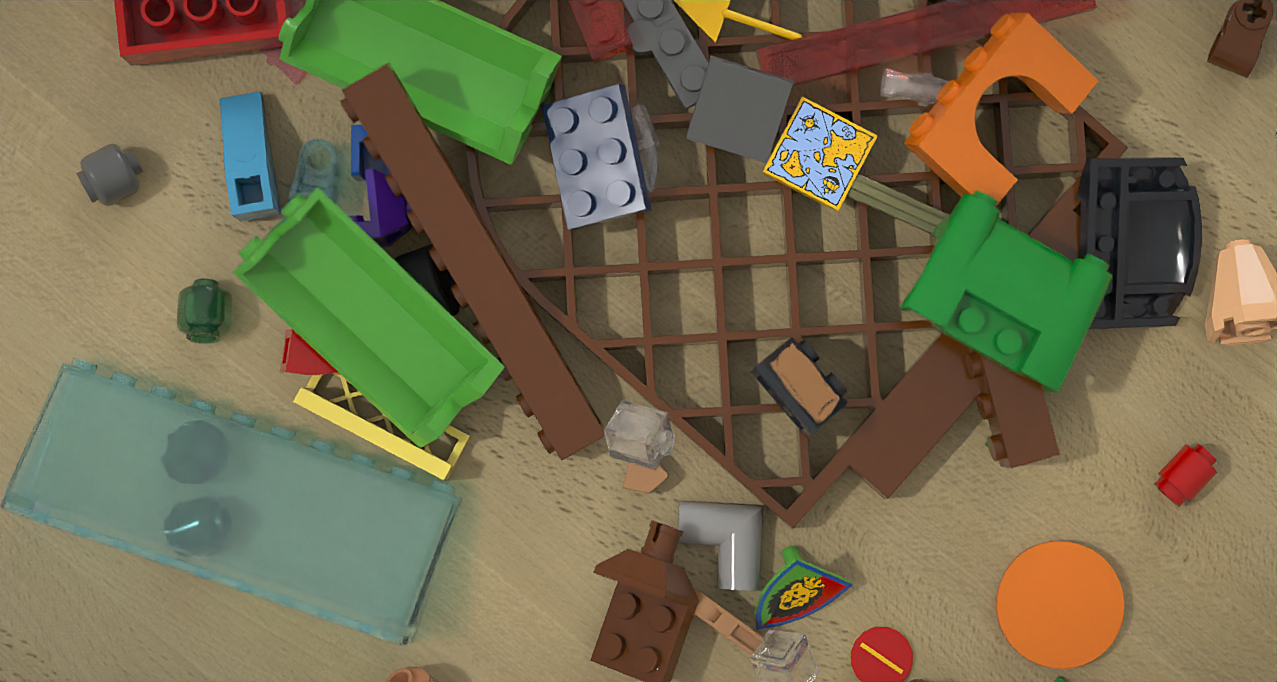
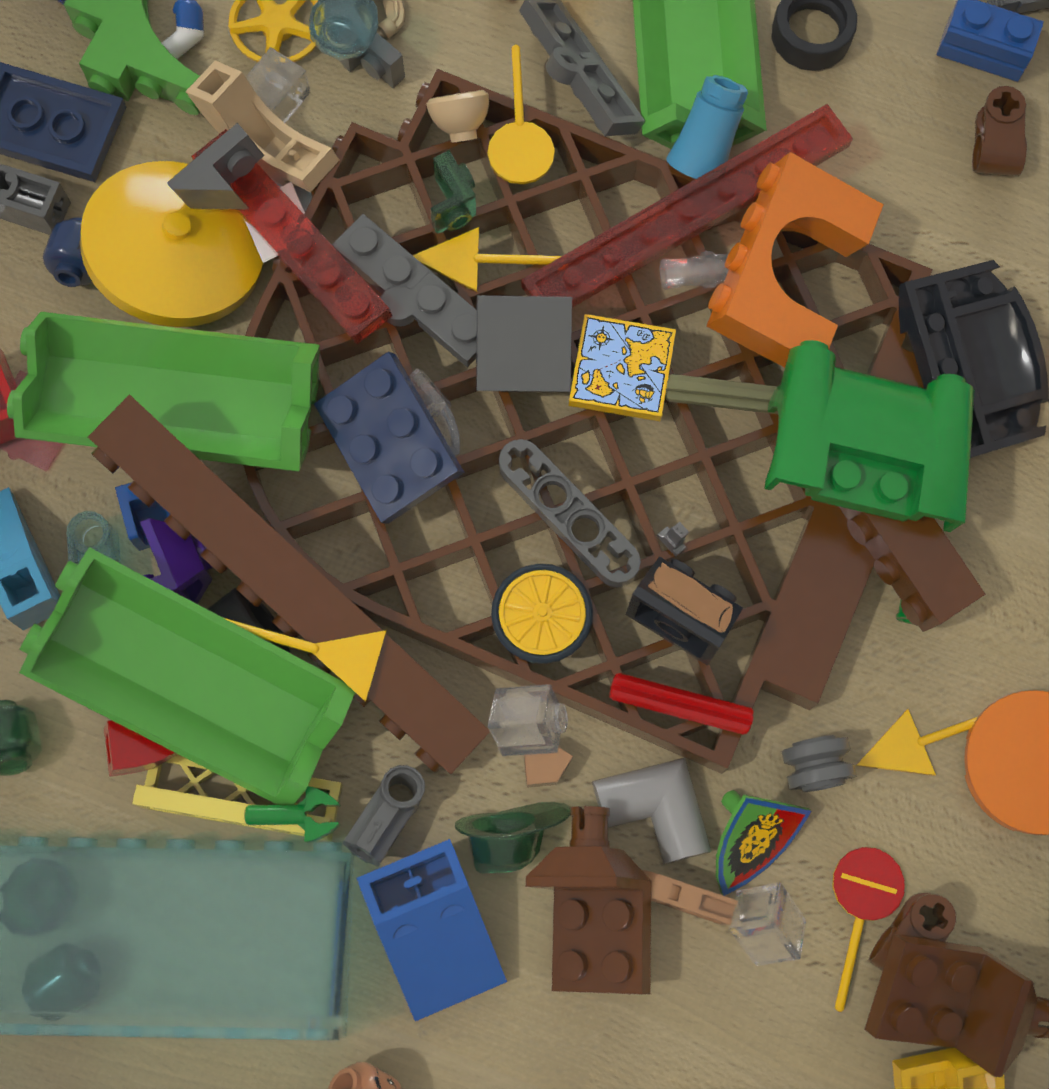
camera: 25 degrees left, 10 degrees down
none -> yellow piece [224,618,386,702]
none -> green bar [244,786,341,843]
none -> dark grey piece [343,765,425,867]
none -> blue slope [357,839,507,1021]
none -> clear green piece [455,802,570,874]
none -> yellow wheel [491,564,593,664]
none -> dark grey beam [499,439,641,588]
none -> red axle [609,673,754,735]
none -> flat silver piece [656,522,689,557]
none -> dark grey wheel [781,735,857,792]
none -> yellow piece [856,709,977,776]

